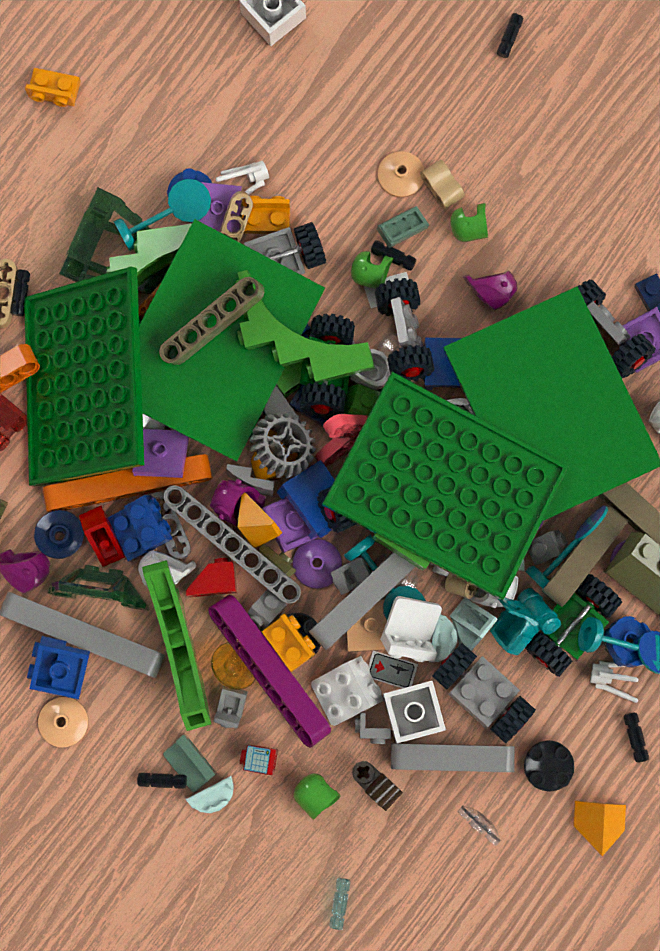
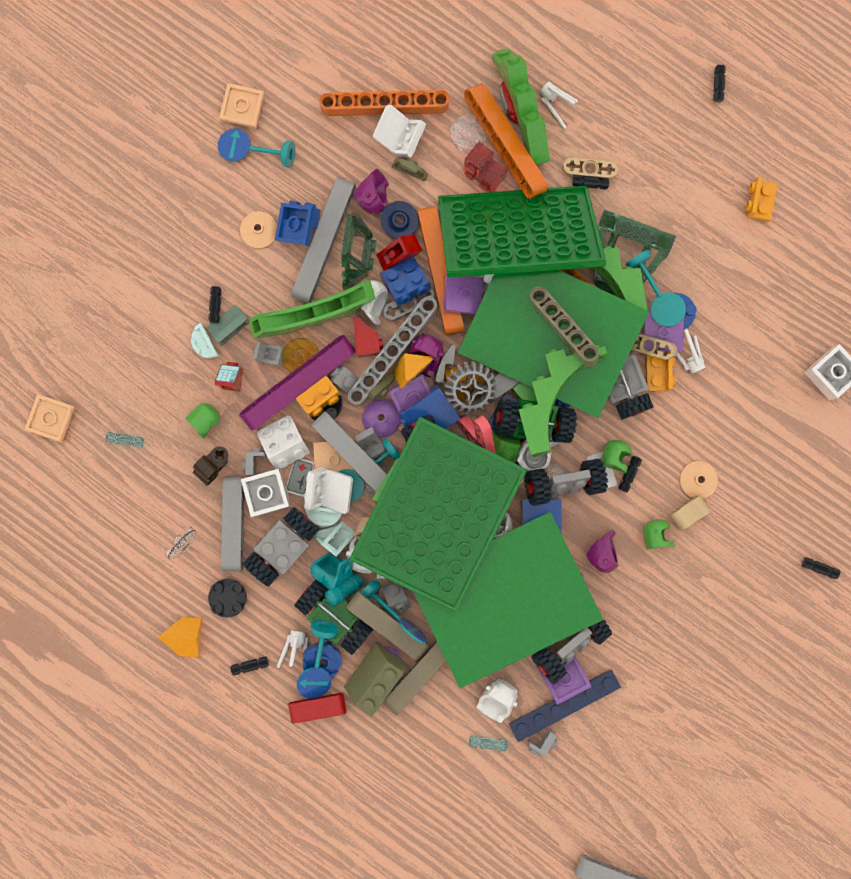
camera: 80 degrees right, 5 degrees up
sand green plate [376,206,429,248] -> none

